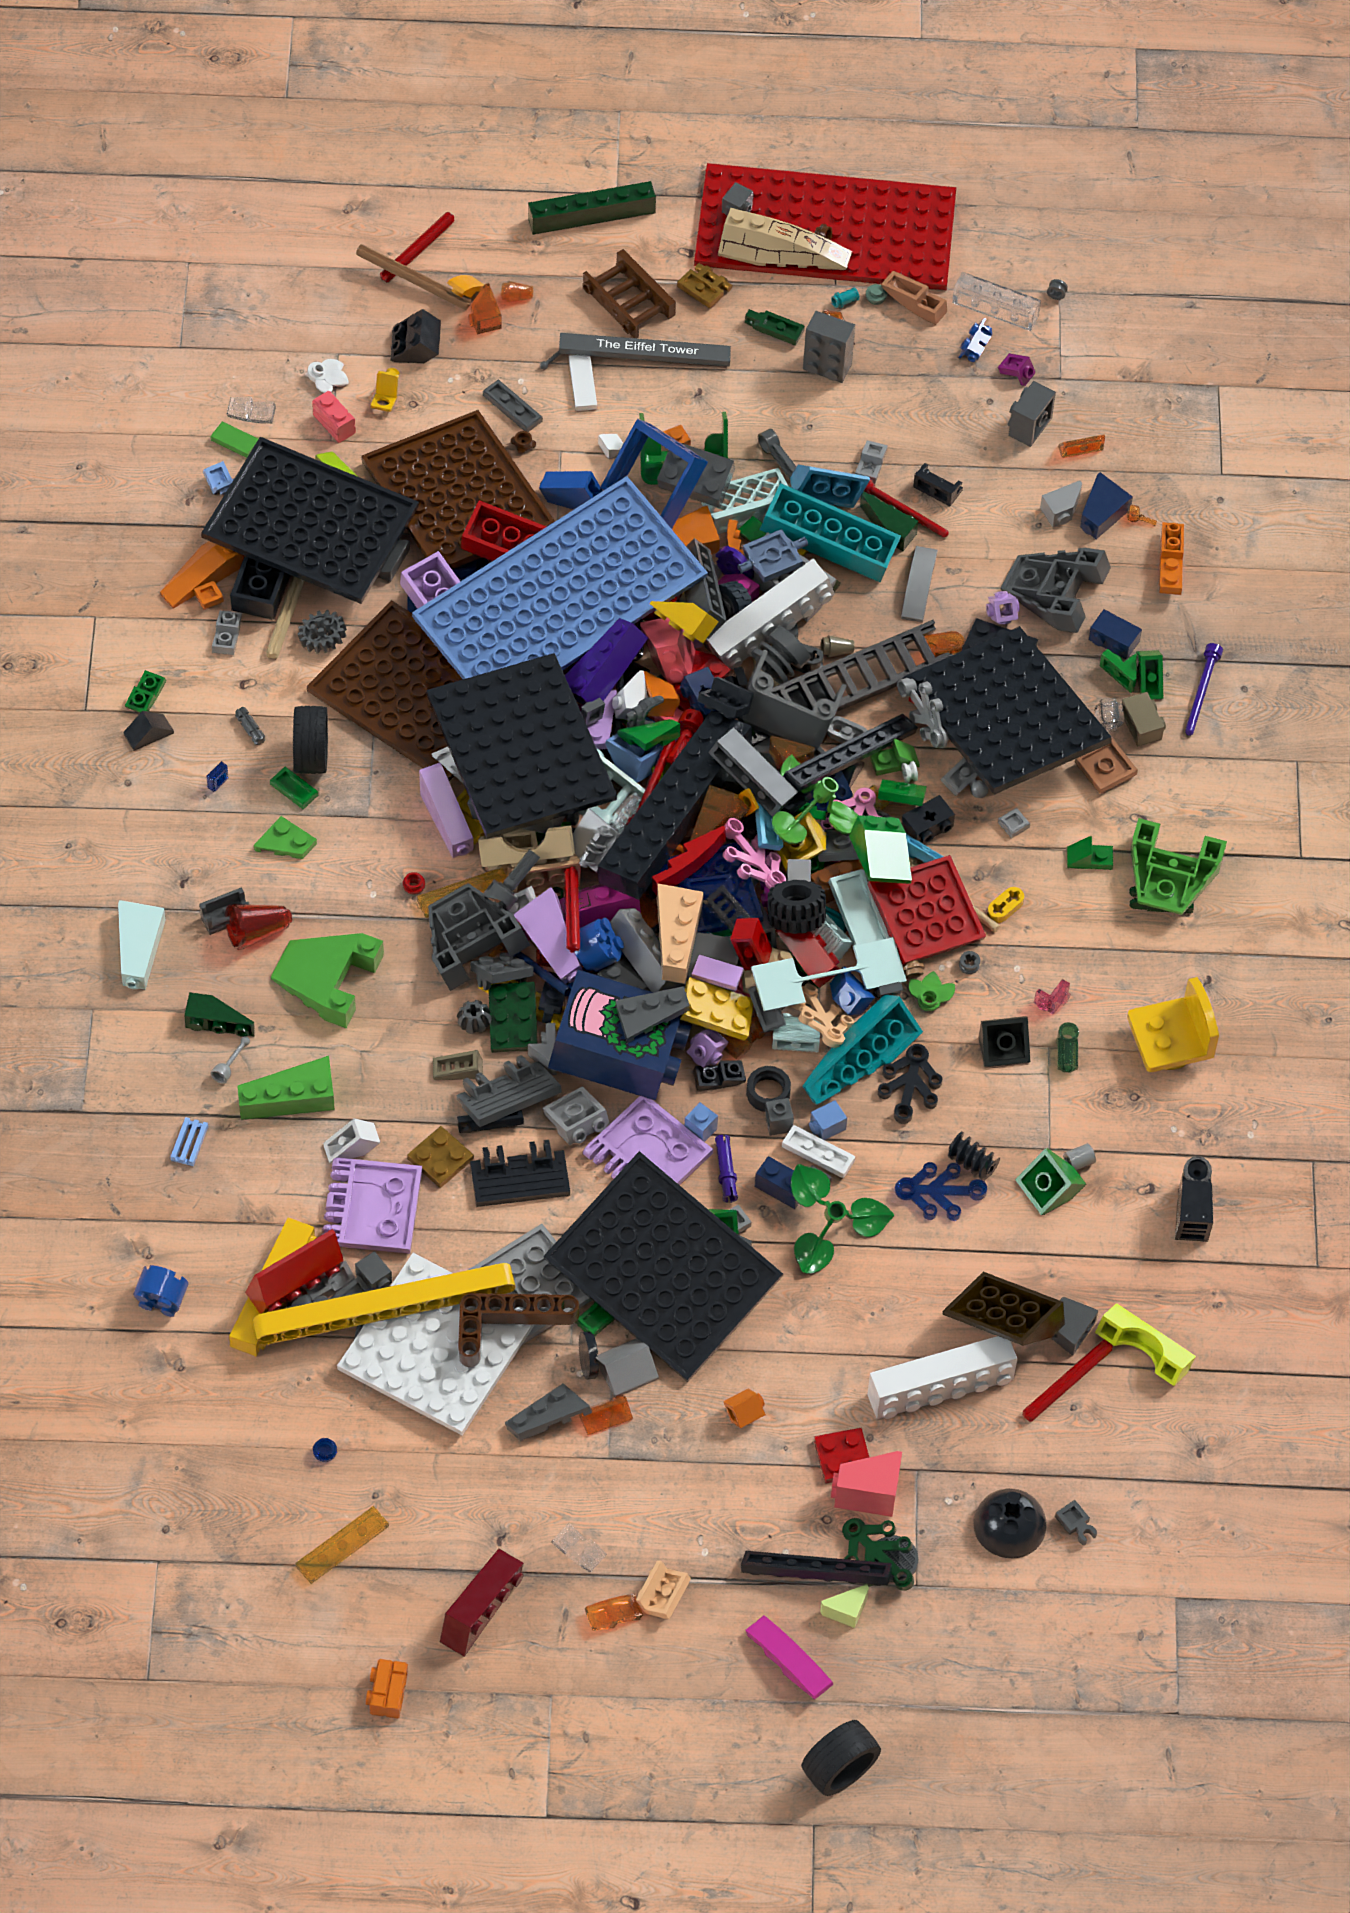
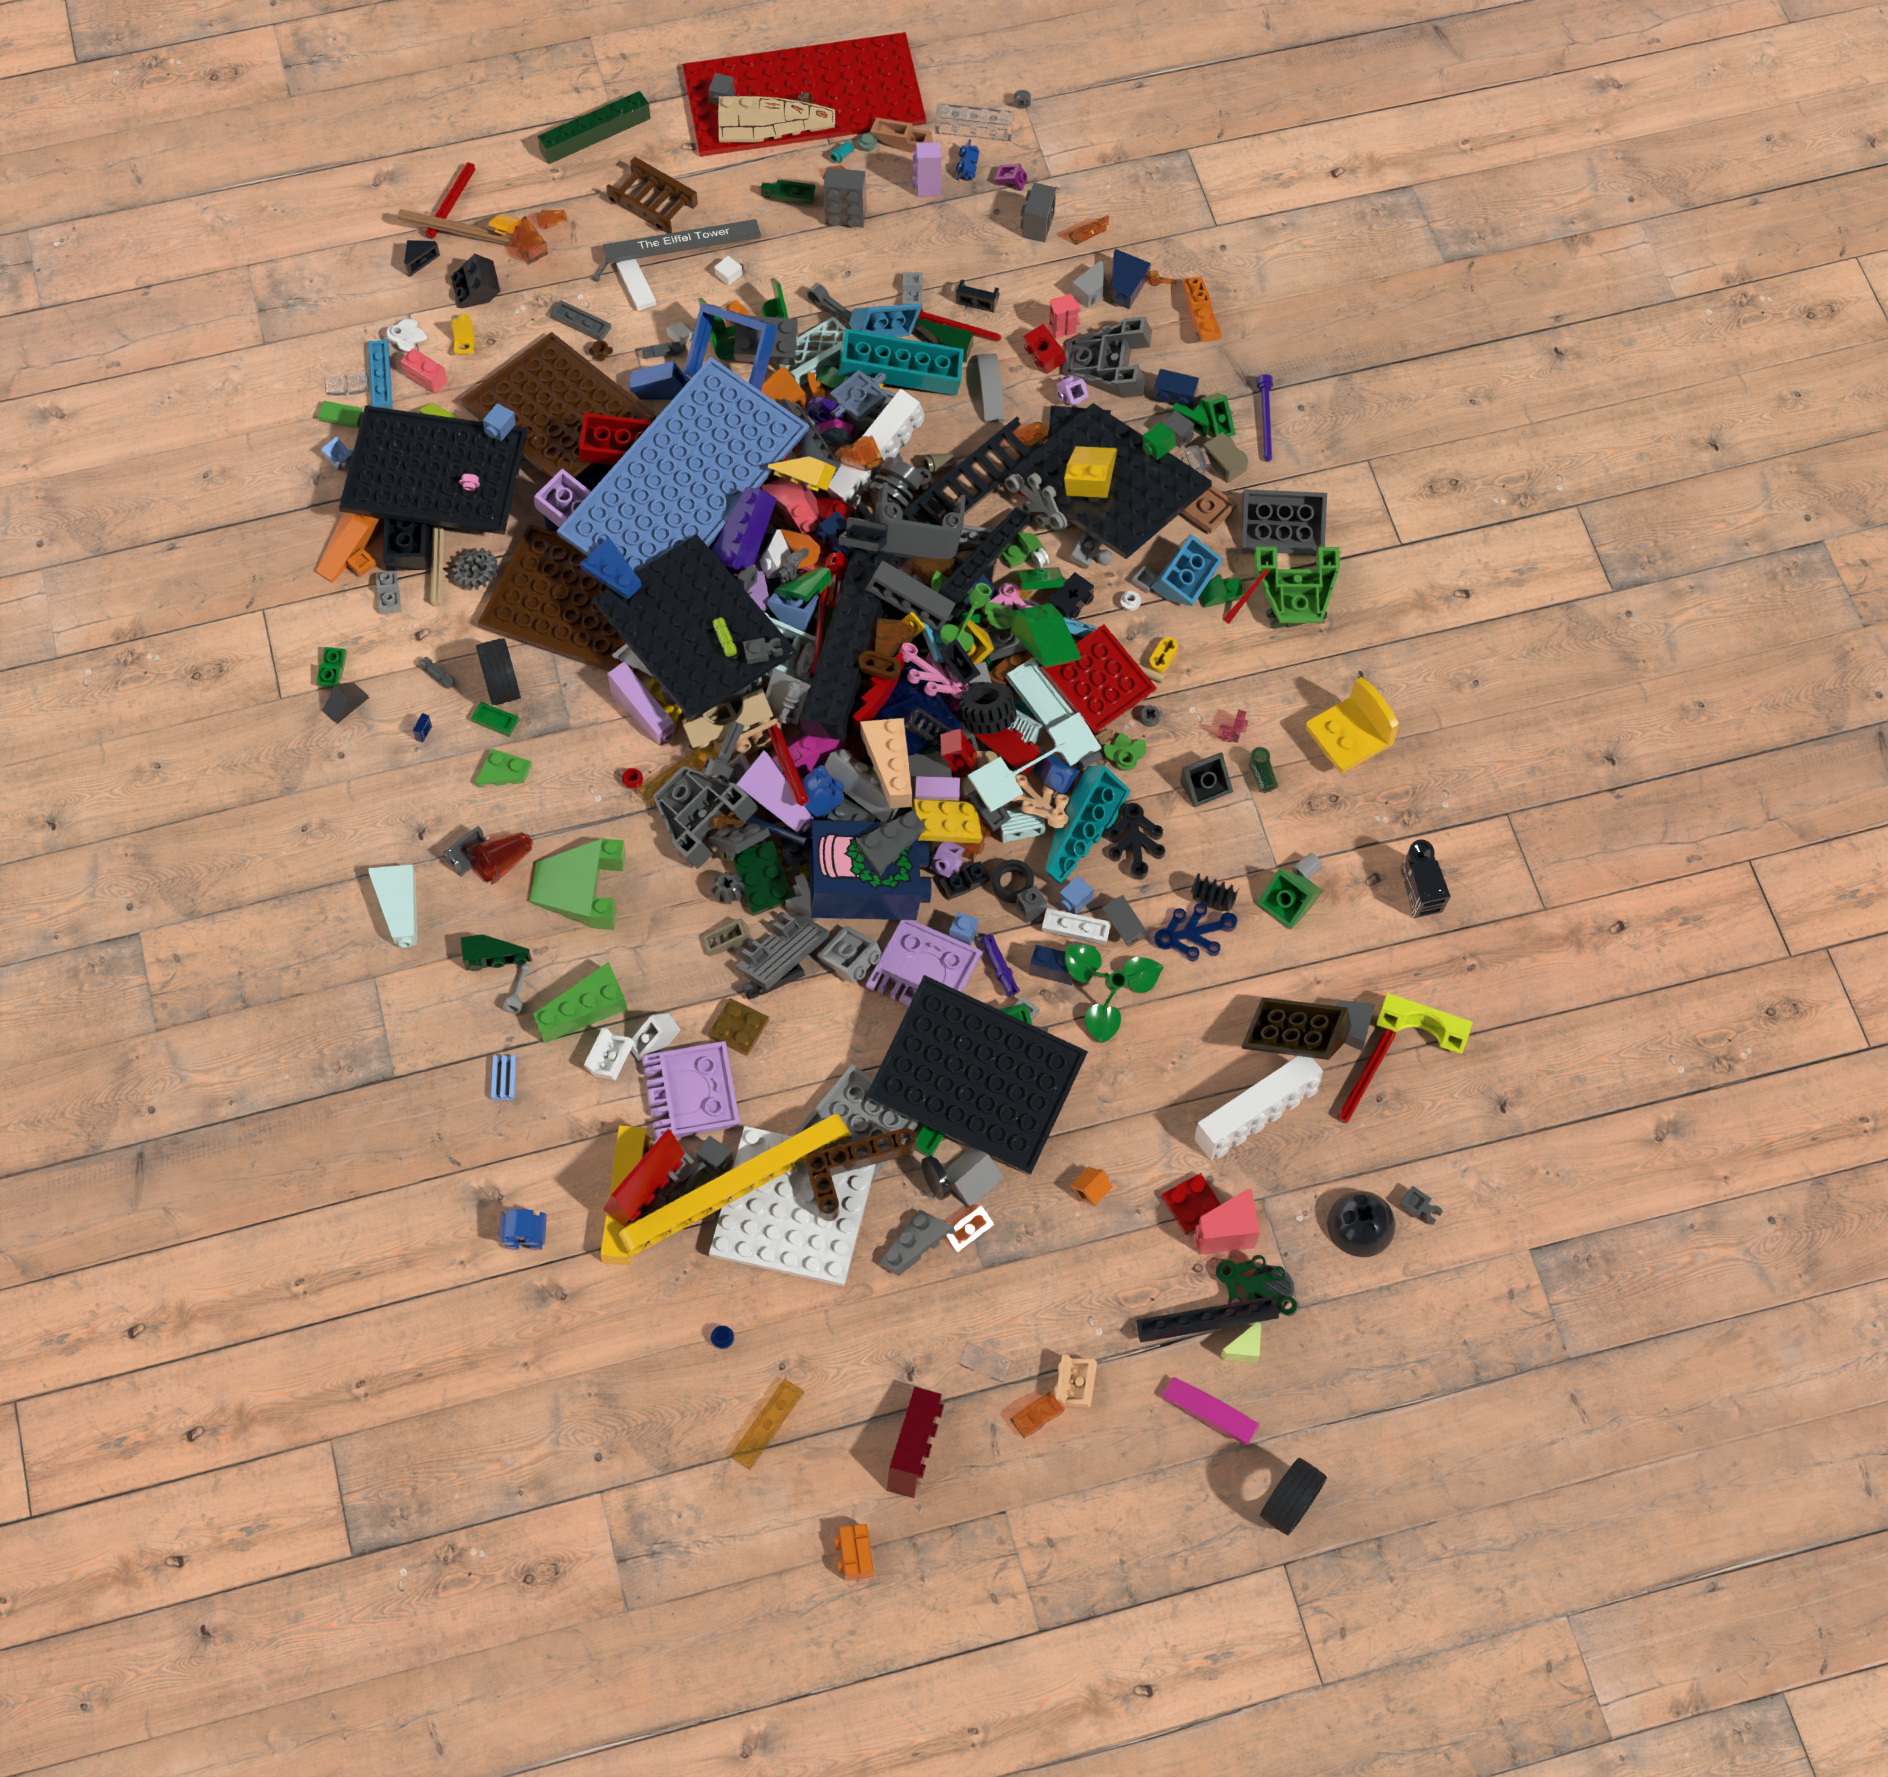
camera: 15 degrees left, 5 degrees up
dark grey slope [378,540,410,582] -> none
black hinge [470,1140,571,1207] -> none
pearl gold plate [677,263,733,308] -> none
none -> dark azure tile [368,339,393,409]
none -> black slope [404,240,440,277]
none -> bright pink plate [459,474,480,491]
none -> medium blue brick [483,403,515,441]
none -> blue wing [580,537,642,600]
none -> white bracket [584,1028,634,1081]
none -> dark grey axle [642,341,681,359]
none -> clear orange hand [712,813,744,829]
none -> lime axle [713,618,737,657]
none -> white piece [714,256,742,286]
none -> dark grey plate [743,638,783,664]
none -> clear orange slope [835,435,885,472]
none -> reddish brown plate [859,651,901,680]
none -> lavender wedge [913,142,941,197]
none -> black slope [939,638,981,686]
none -> red brick [1023,323,1067,374]
none -> coral brick [1049,294,1081,339]
none -> yellow slope [1064,446,1117,498]
none -> dark grey hinge [1102,895,1148,946]
none -> white plate [1120,591,1141,611]
none -> green brick [1142,422,1176,460]
none -> dark azure slope [1151,534,1223,606]
none -> dark grey brick [1163,410,1194,448]
none -> red sticker [1223,569,1269,624]
none -> dark grey slope [1241,489,1327,555]

